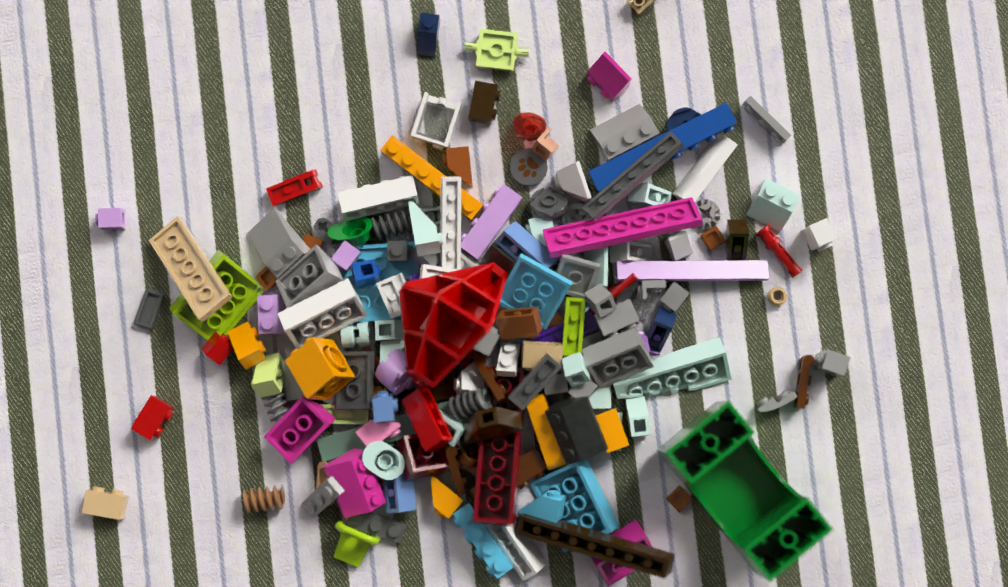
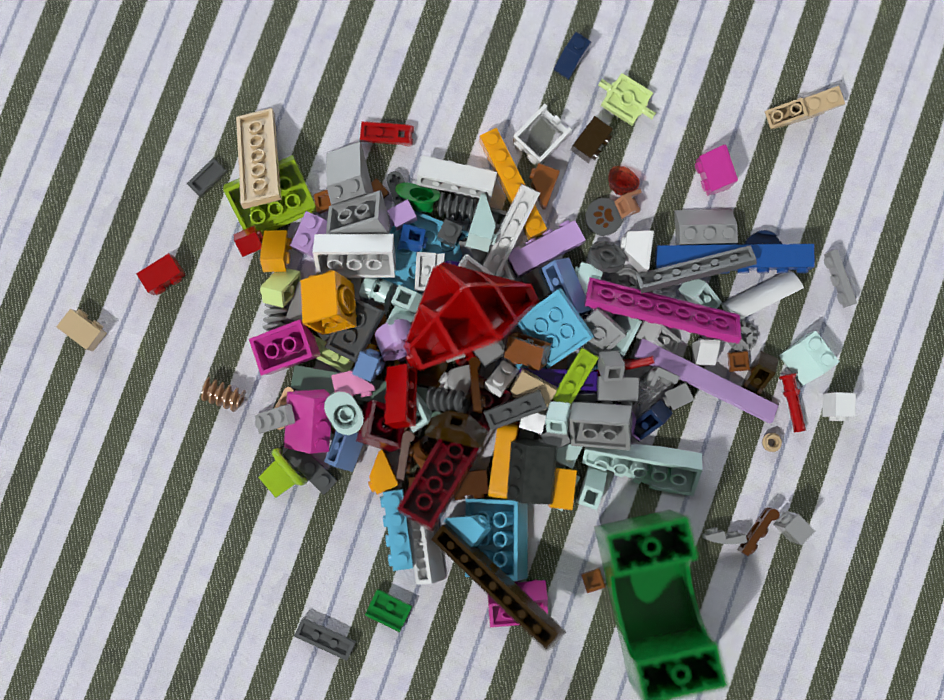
camera: 30 degrees right, 0 degrees up
lavender brick [95,208,126,230] -> none

